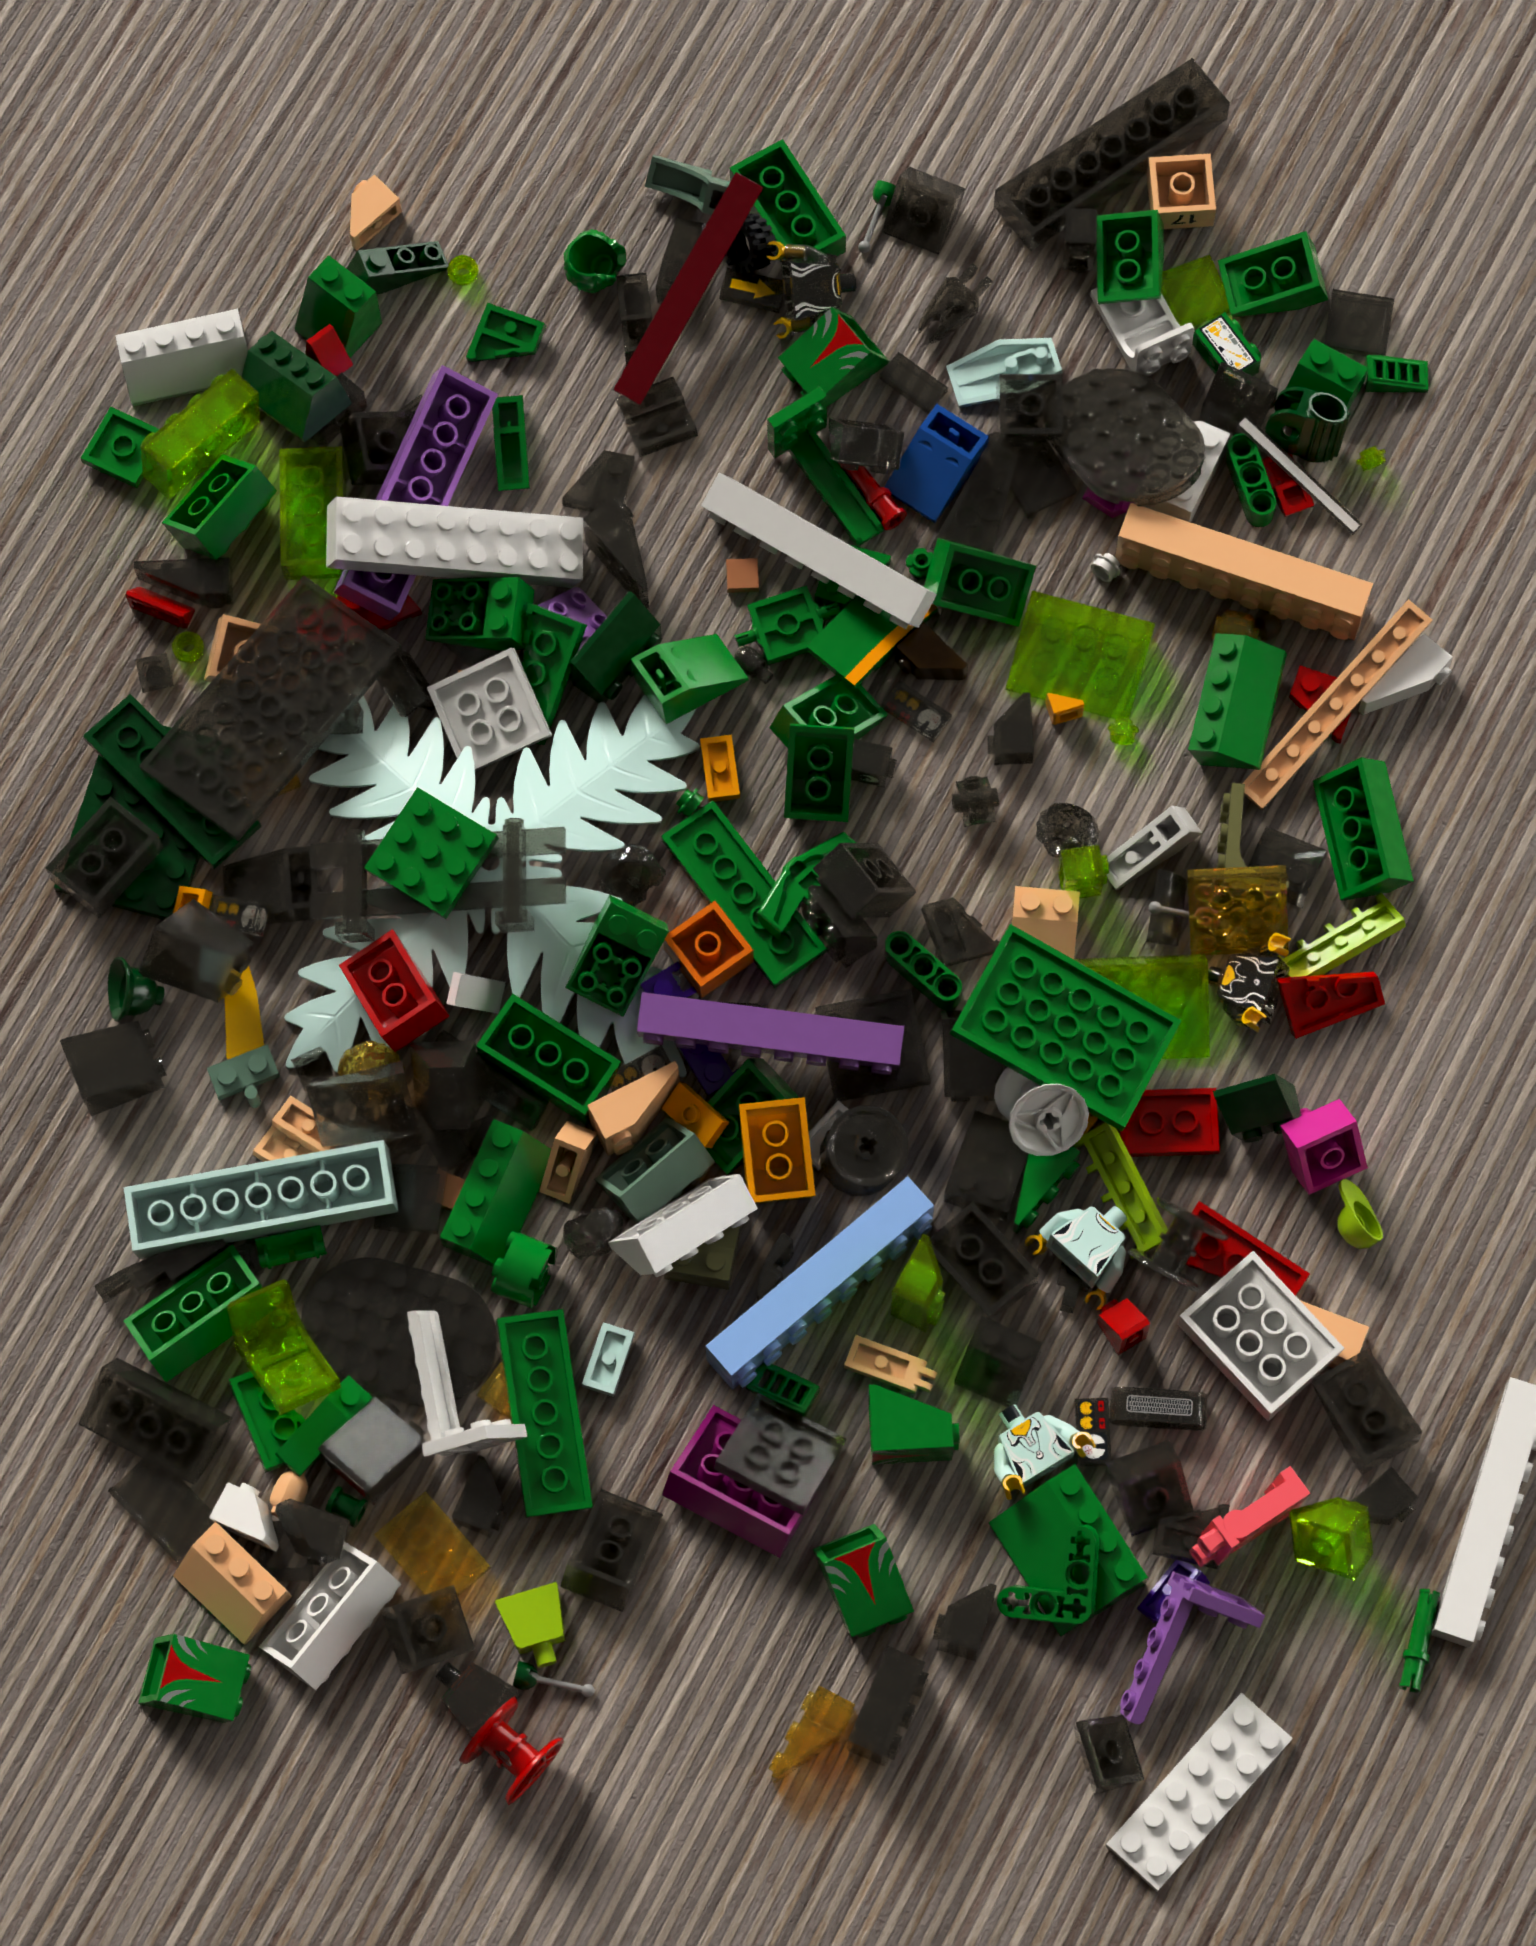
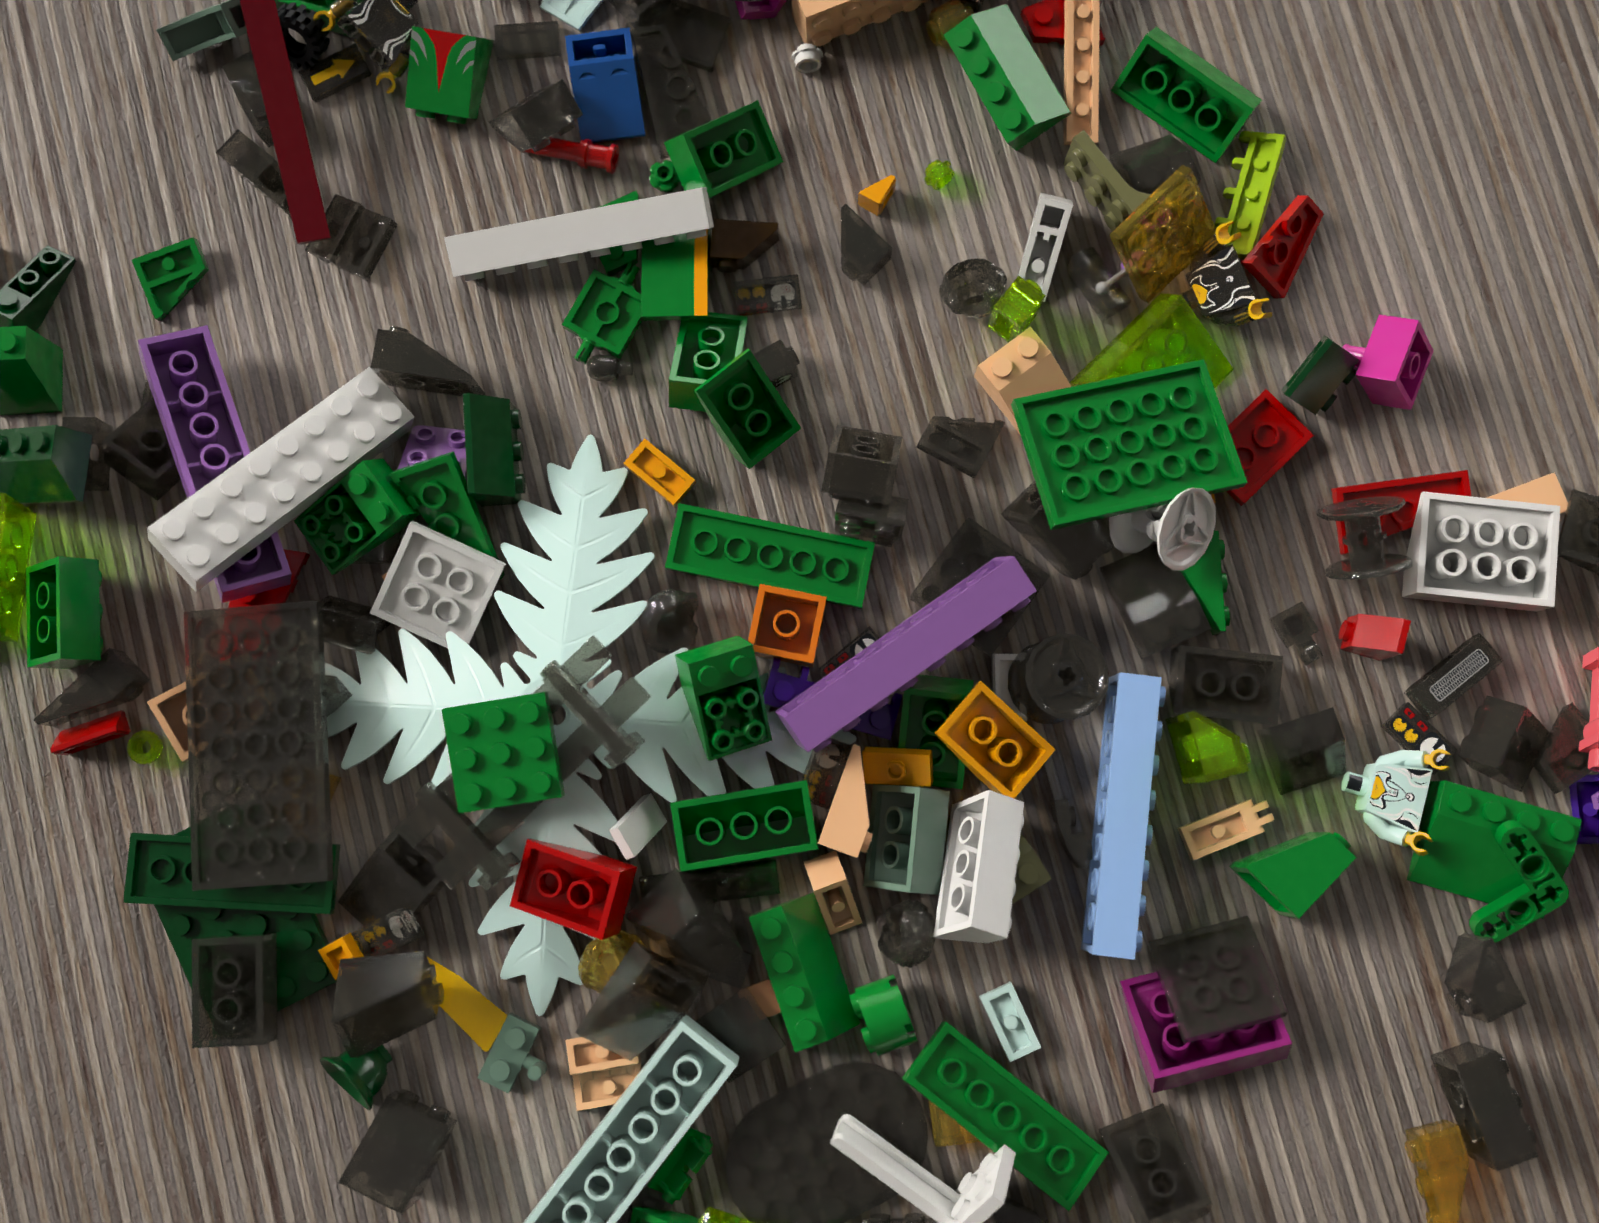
camera: 40 degrees left, 10 degrees up
clear smoke plate [135,653,174,693] -> none
clear neon green brick [279,446,346,580] -> none
clear smoke plate [291,1046,335,1091] -> none
red slope [305,324,353,377] -> none
clear neon green plate [447,255,479,286] -> none
green slope [492,395,530,491] -> none
clear smoke wing [562,450,635,518] -> none
green hair [563,229,626,293] -> none
green slope [631,634,749,724] -> none
green plate [676,788,704,817] -> none
nougat tile [726,558,759,593] -> none
green slope [746,1362,820,1419] -> none
green plate [757,831,867,939] -> none
green bracket [767,387,884,547] -> none
green slope [813,1524,914,1638] -> none
green beam [884,931,962,1010] -> none
clear smoke brick [951,776,999,827] -> none
clear neon green slope [1005,590,1155,723] -> none
light aqua torso [1025,1206,1127,1310] -> none
lime hinge [1074,1122,1172,1259] -> none
lime cap [1337,1179,1383,1249] -> none

